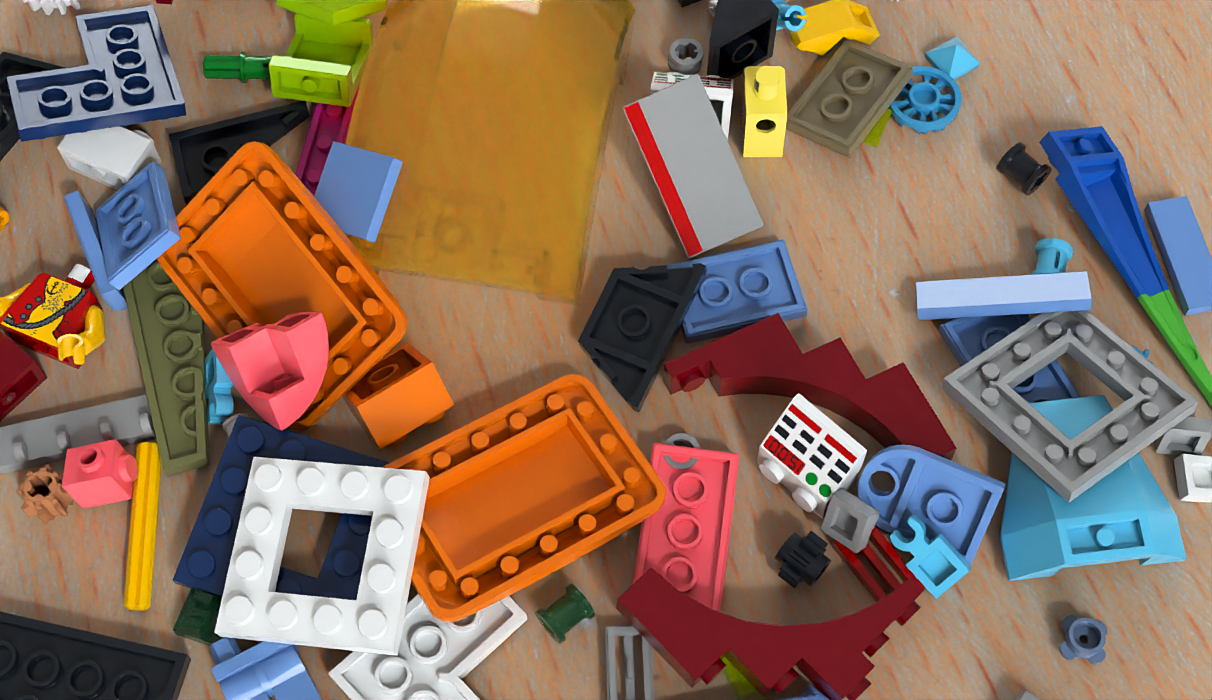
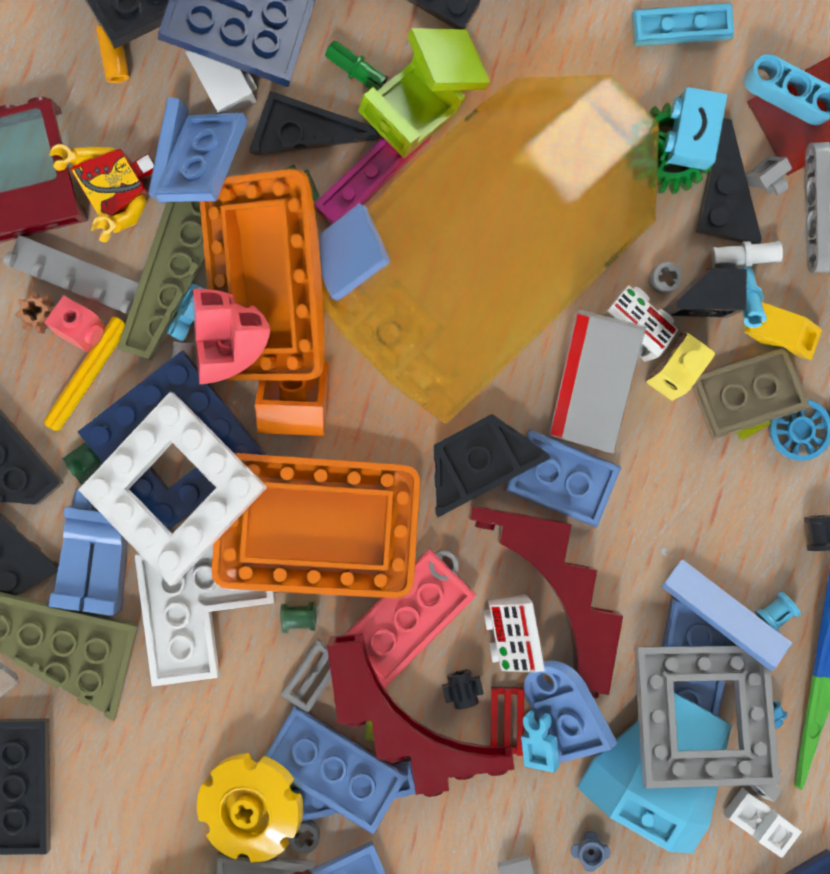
camera: 30 degrees right, 25 degrees up
light grey tile [820,489,880,553] -> none

